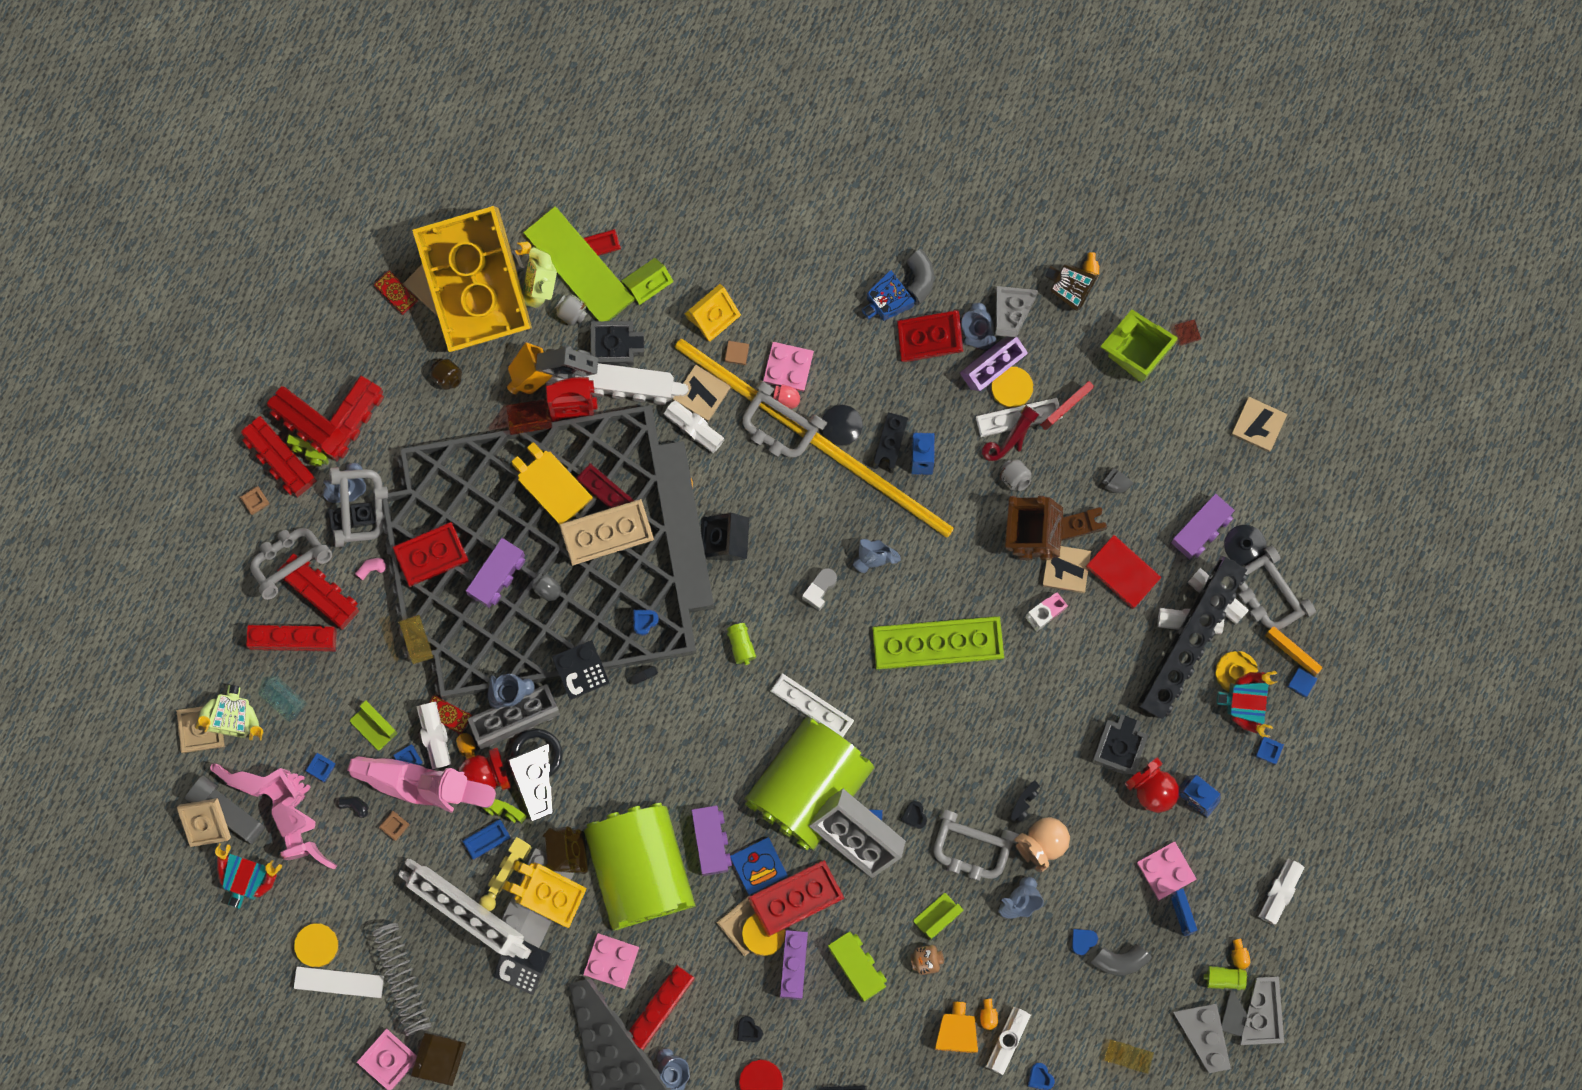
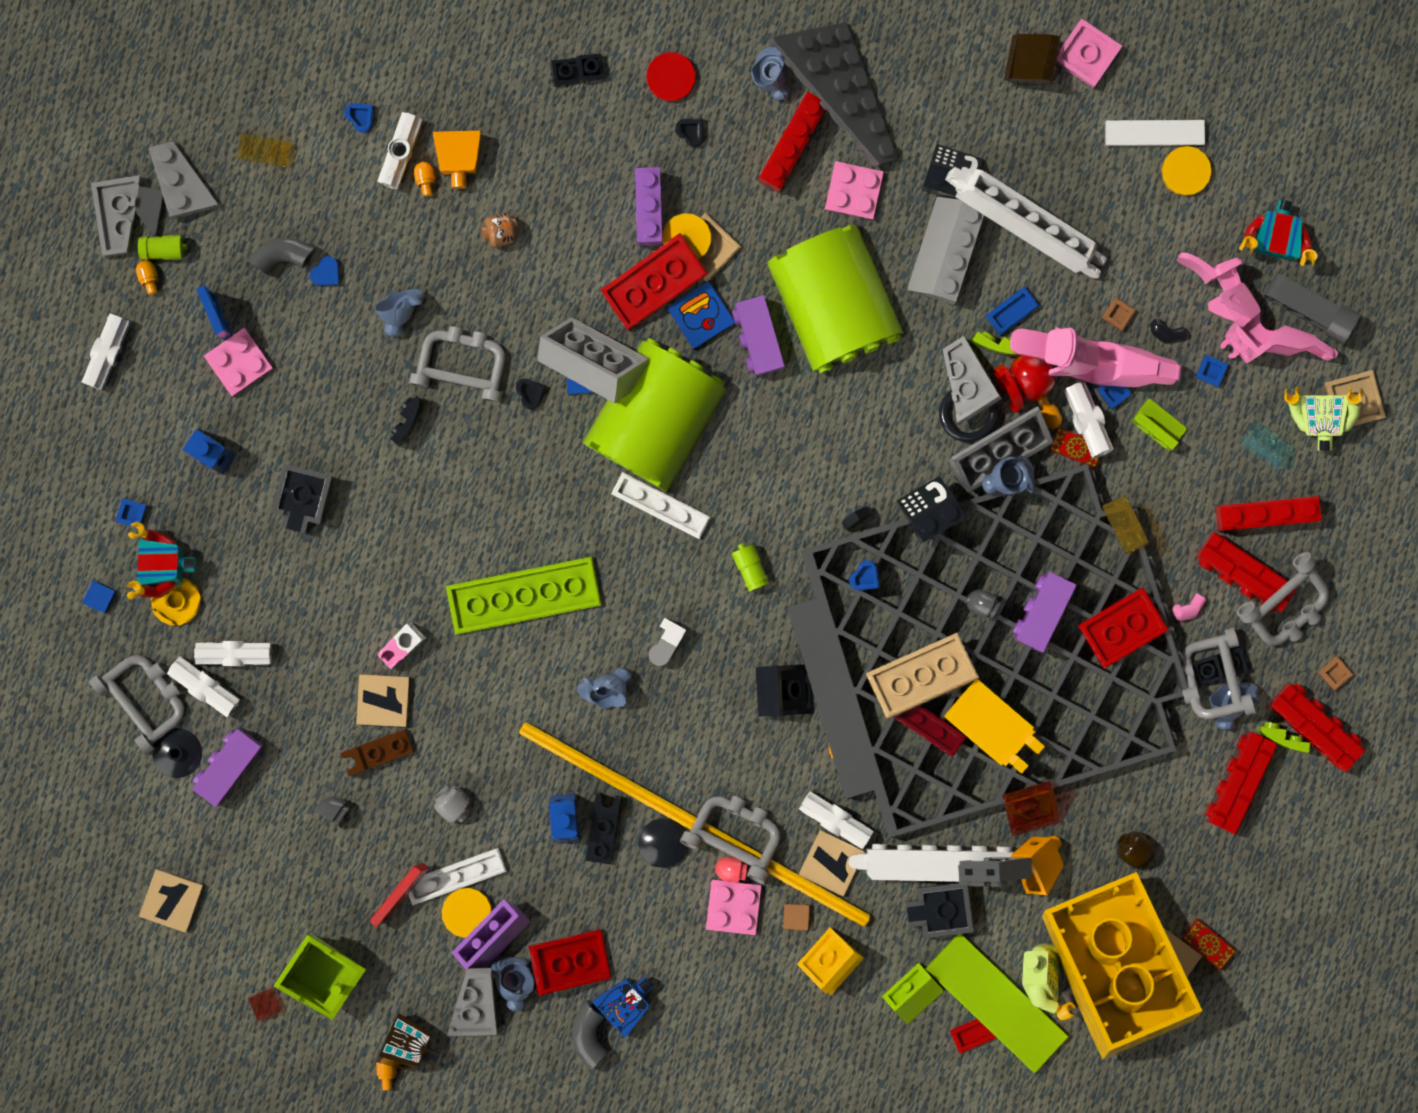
camera: 175 degrees right, 10 degrees up
tan tile [177,798,231,847] -> none
red brick [267,386,345,454] -> none
light grey piece [371,923,432,1036] -> none
light yellow plate [479,837,532,911] -> none
yellow tile [502,861,587,928] -> none
dark brown slope [543,826,588,874] -> none
red piece [546,377,598,422] -> none
light grey head [555,294,587,326] -> none
lime brick [828,932,887,1002] -> none
lime panel [914,893,963,940] -> none
dark red plant [982,405,1039,461] -> none
reddish brown container [1005,496,1063,561] -> none
light nougat tile [1014,817,1070,873] -> none
red tile [1085,535,1161,609] -> none
red tile [1124,757,1179,813] -> none
black brick [1137,556,1248,719] -> none
light orange tile [1265,627,1322,677] -> none

